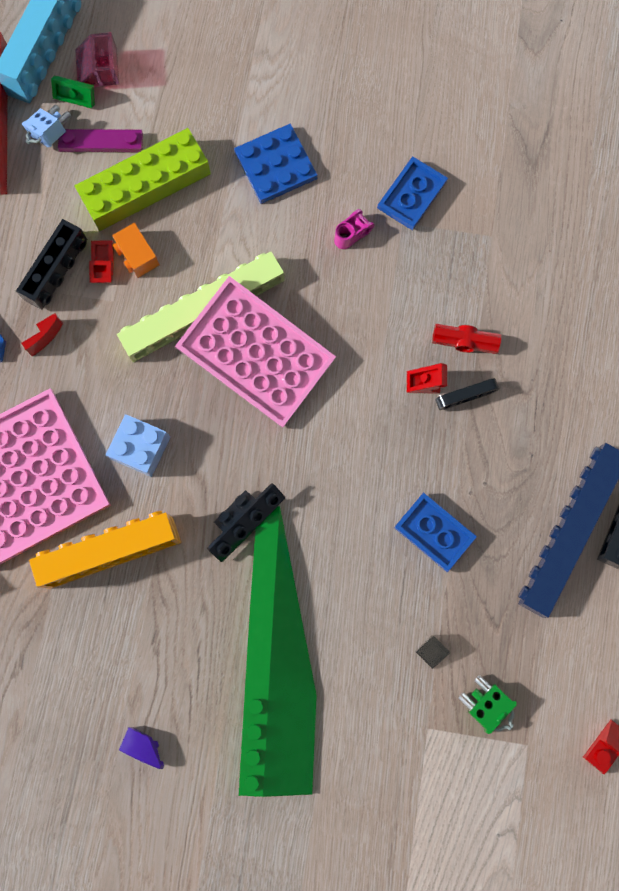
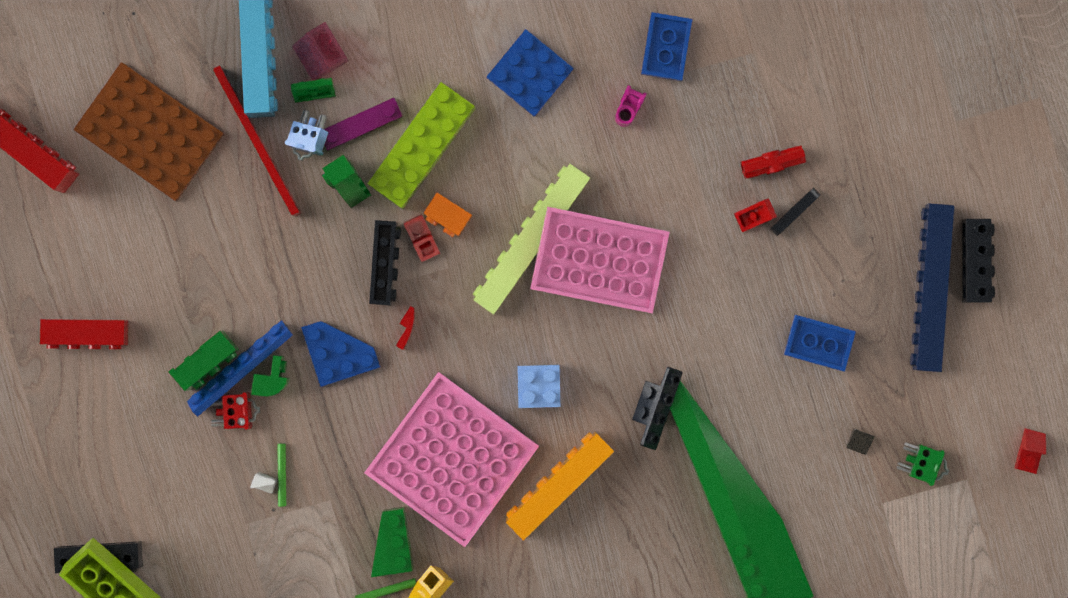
camera: 30 degrees left, 10 degrees up
none -> green wedge [322,154,371,208]

